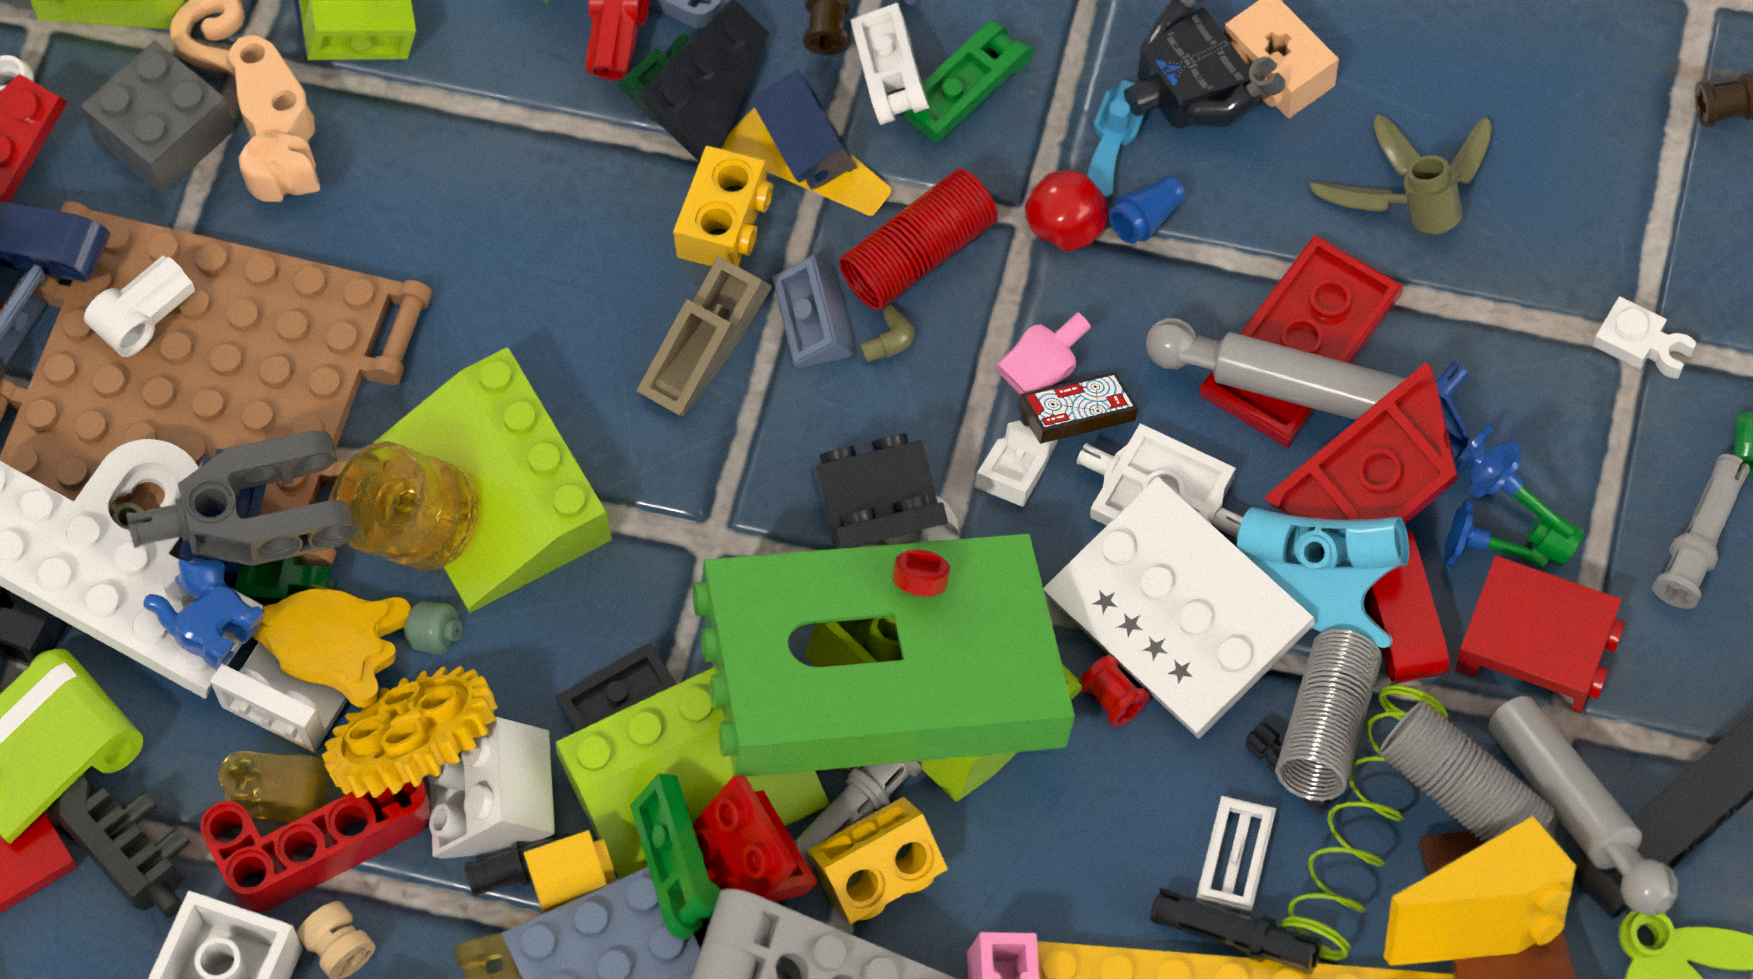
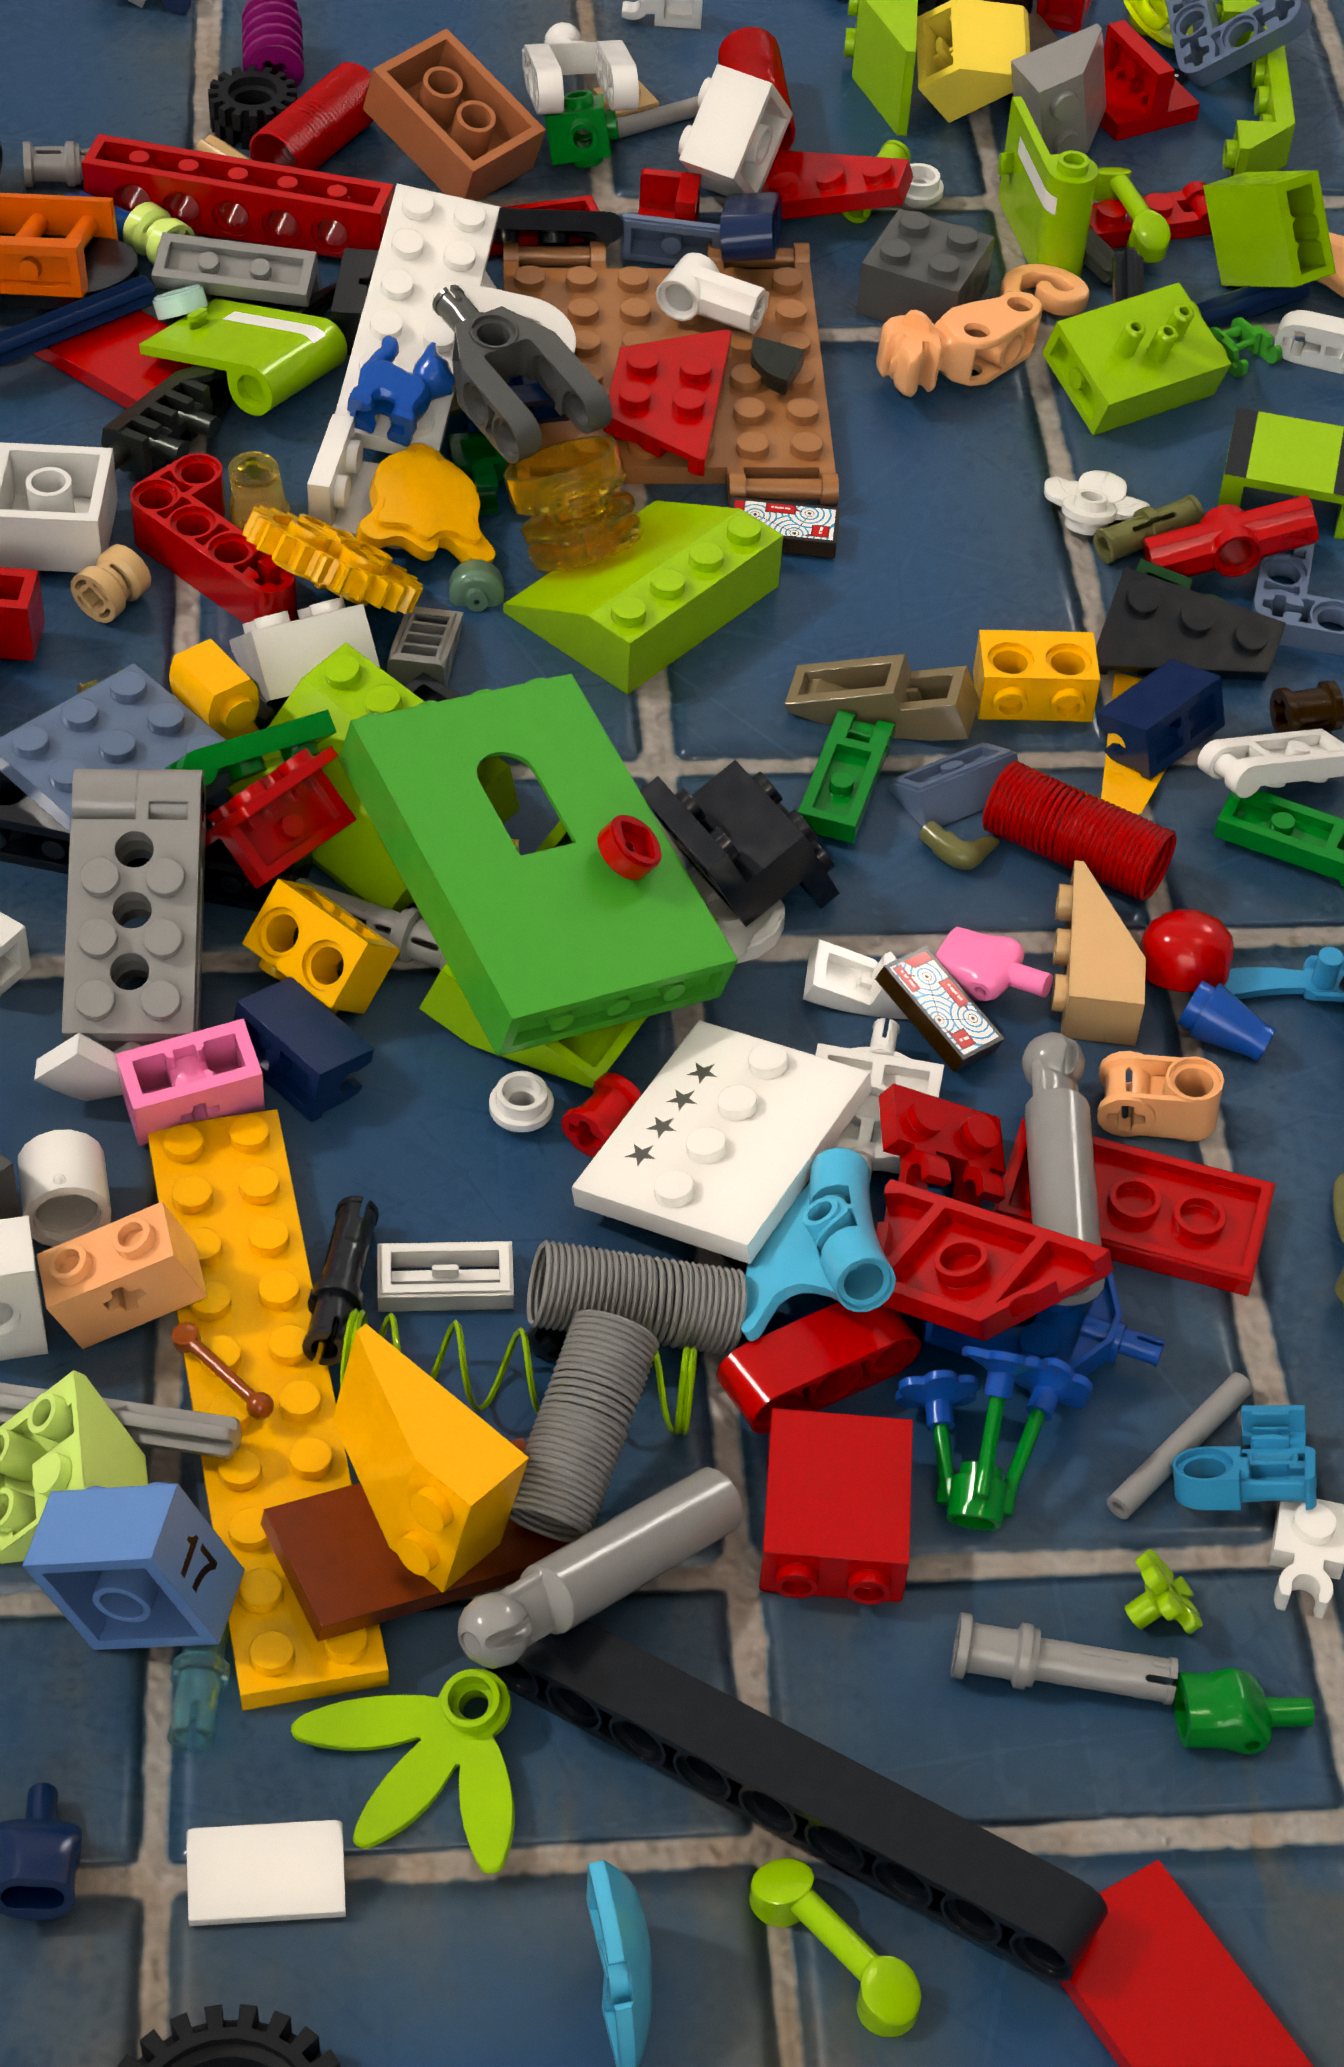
camera: 65 degrees right, 15 degrees down
none -> dark blue hinge [234,977,374,1122]
none -> light grey slope [387,606,464,687]
none -> white plate [489,1071,554,1132]
none -> red wing [603,329,732,476]
none -> tile [730,497,840,558]
none -> pearl dark grey tile [750,336,805,395]
none -> green plate [798,710,896,844]
none -> red plate [879,1083,1006,1208]
none -> white plate [1044,470,1150,536]
none -> tan slope [1051,860,1146,1046]
none -> olive pin [1093,494,1204,564]
none -> light nougat piece [1097,1051,1224,1142]
none -> light grey piece [1107,1372,1253,1519]
none -> lime plant [1125,1549,1203,1634]
none -> dark azure piece [1173,1405,1317,1510]

